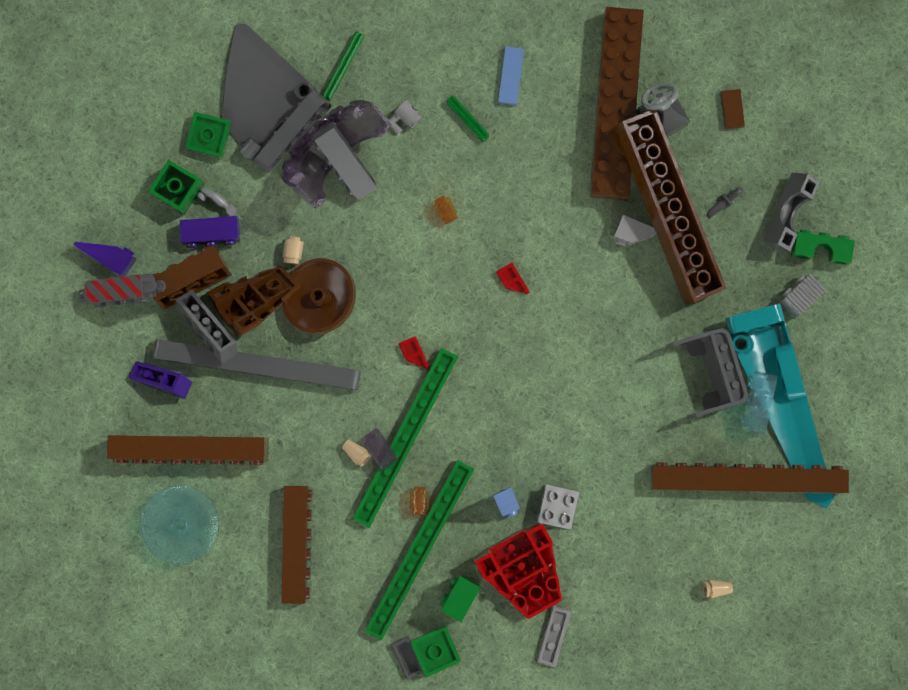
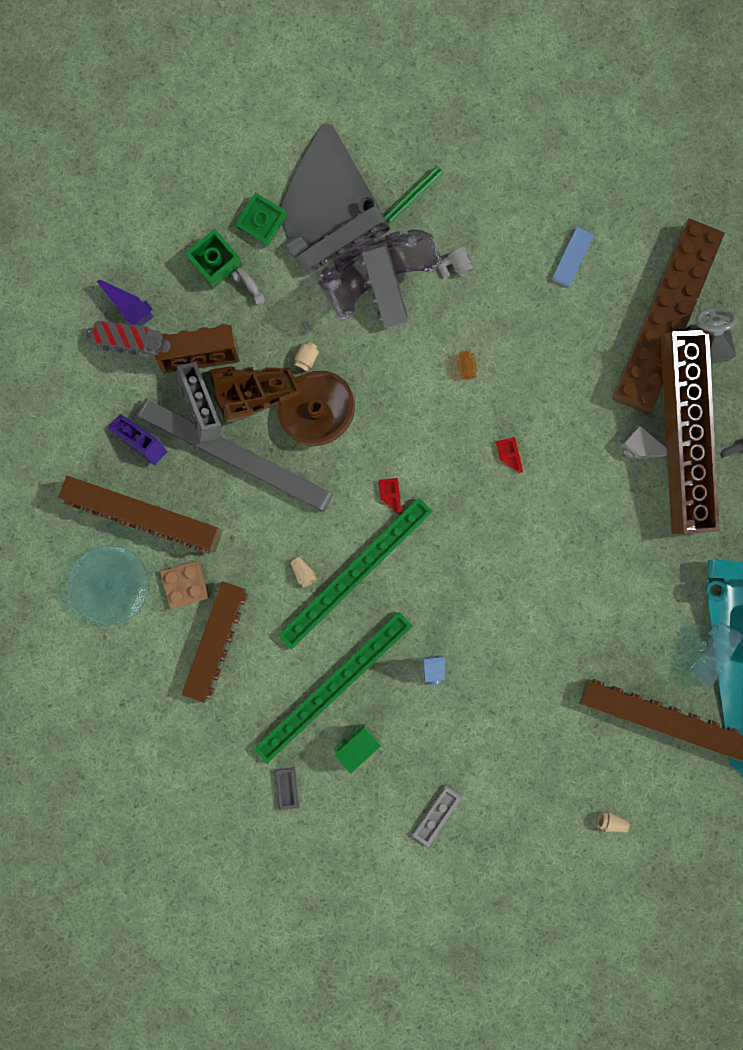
camera: 20 degrees right, 0 degrees up
dark purple brick [179,216,241,248] -> none
clear purple tile [362,428,398,470] -> none
clear orange brick [409,486,429,515] -> none
green plate [409,625,461,678] -> none
green axle [447,96,490,142] -> none
red wedge [474,523,562,619] -> none
light grey hinge [537,484,579,530] -> none
dark grey windscreen [665,328,748,419] -> none
none -> medium nougat plate [160,560,209,609]

